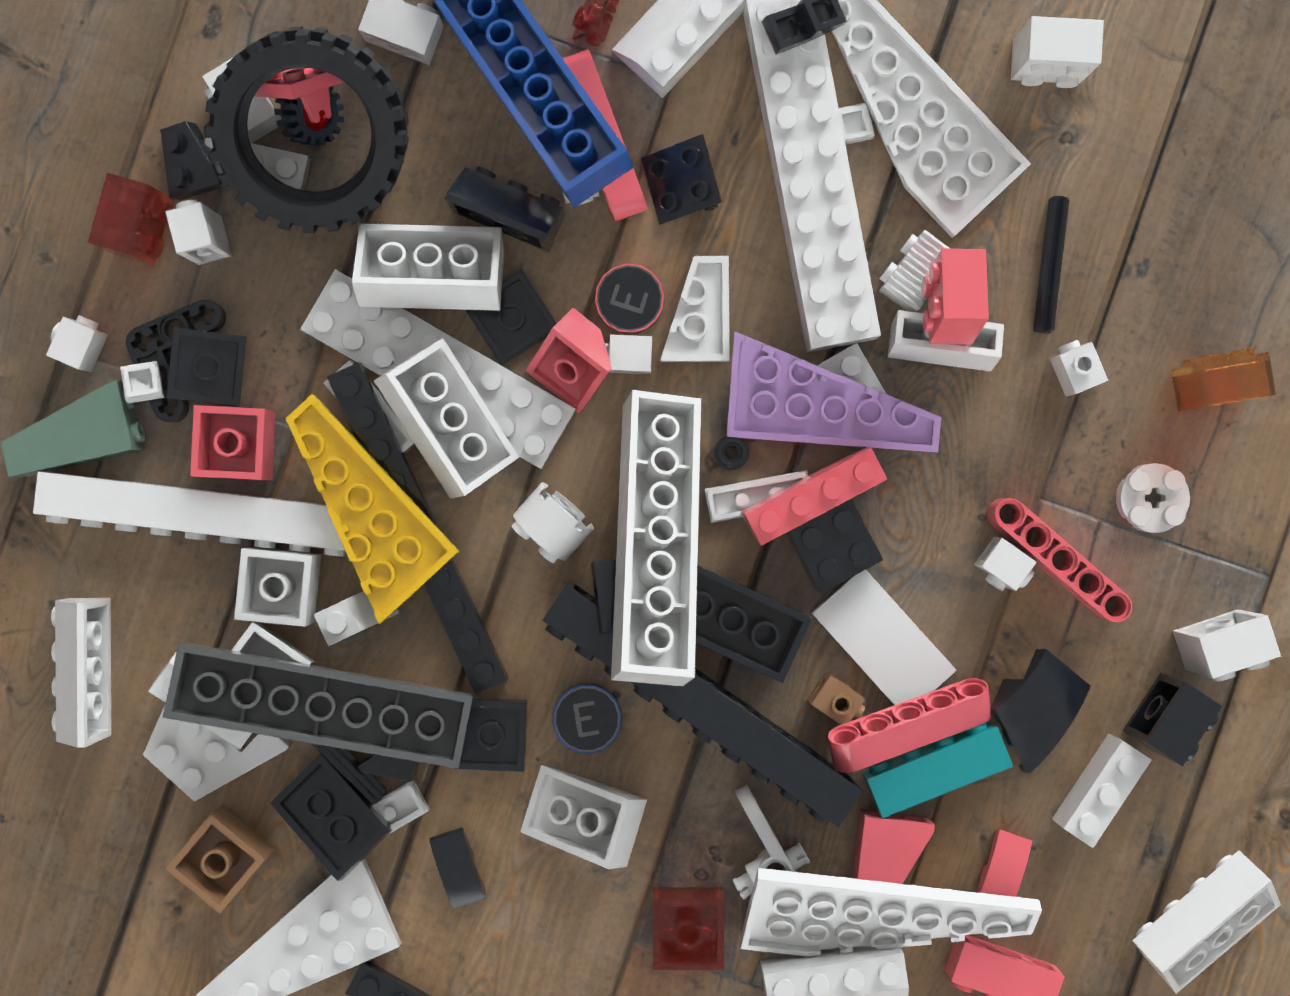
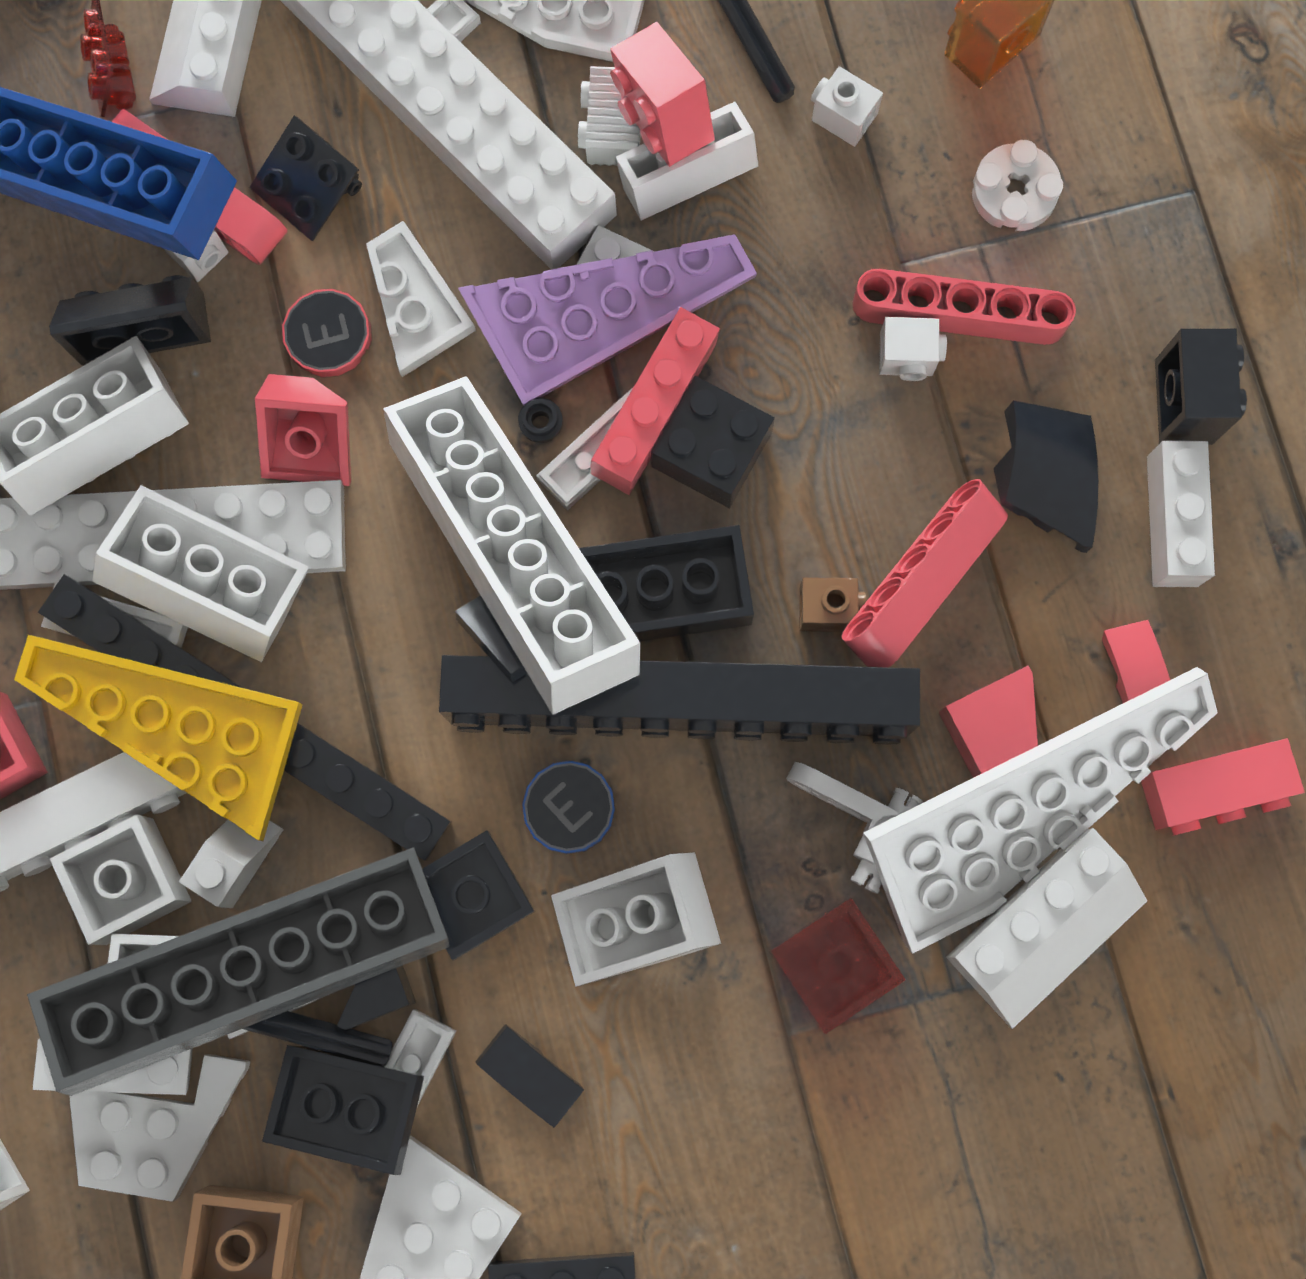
camera: 25 degrees left, 10 degrees down
black tile [466,269,557,366] -> none
white brick [511,482,594,563] -> none
white brick [605,334,652,375] -> none
white tile [811,570,957,705] -> none
teal brick [862,722,1013,818] -> none
white brick [1173,610,1281,681] -> none

